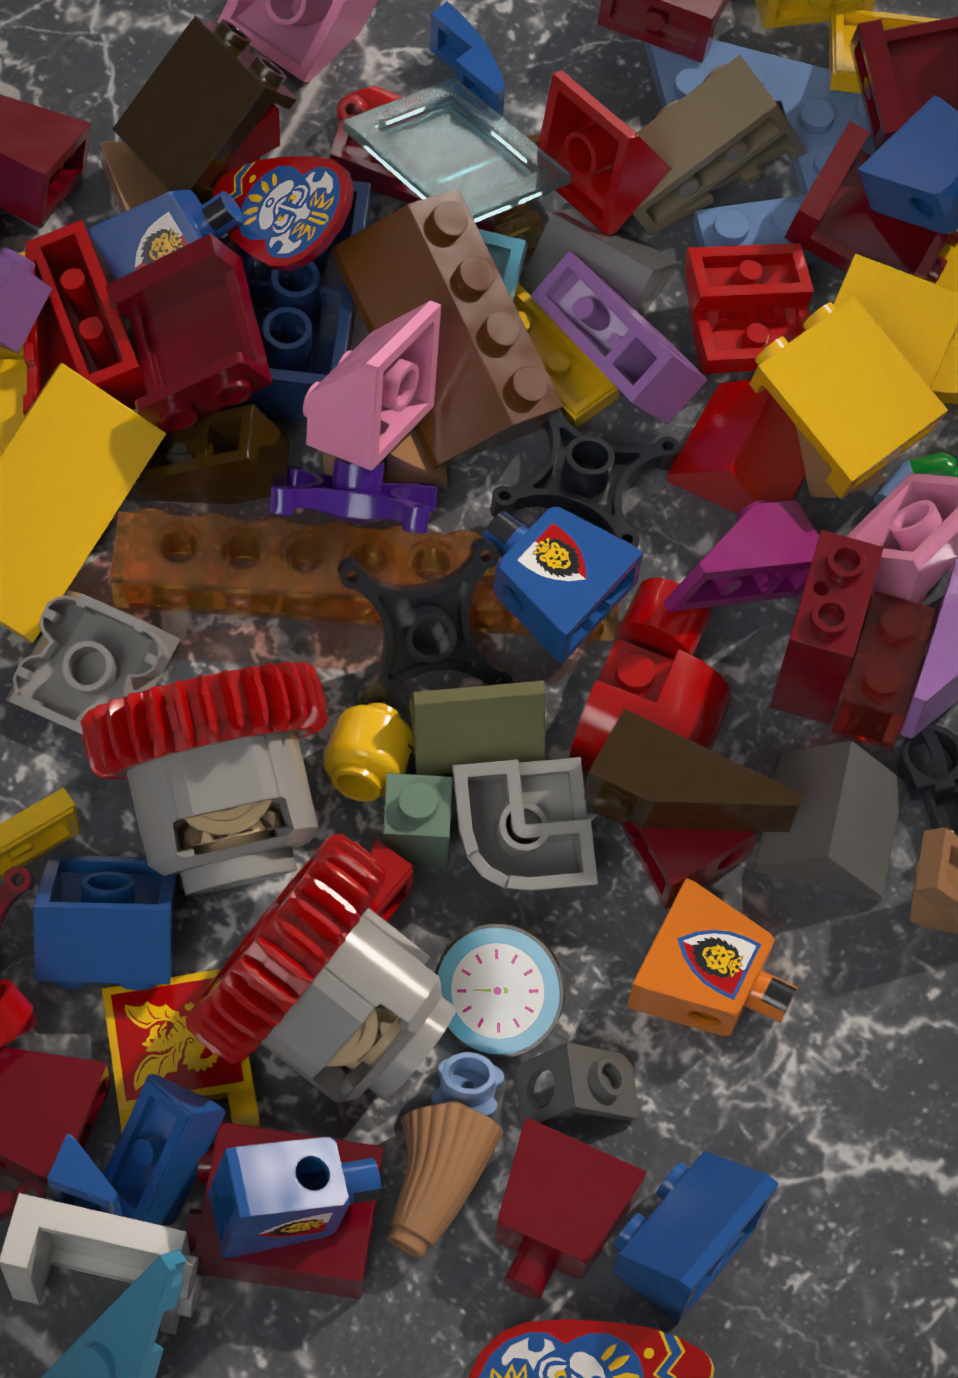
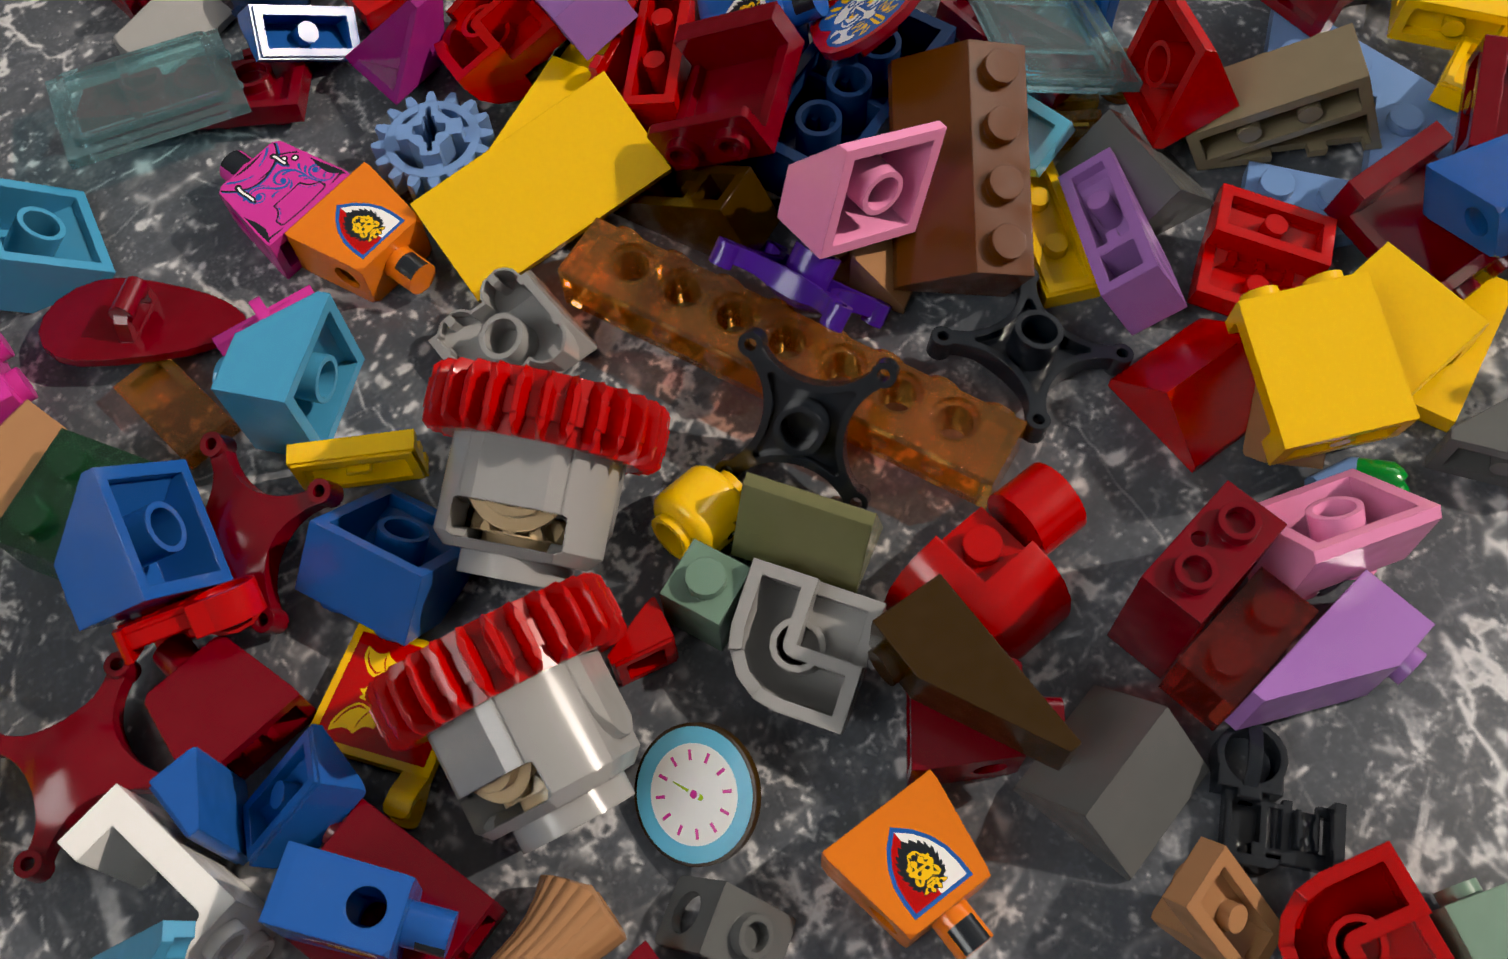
camera: 35 degrees right, 0 degrees up
medium blue plate [431,1052,504,1118] -> none
blue torso [482,507,643,664] -> none
magenta slope [663,500,819,612] -> none

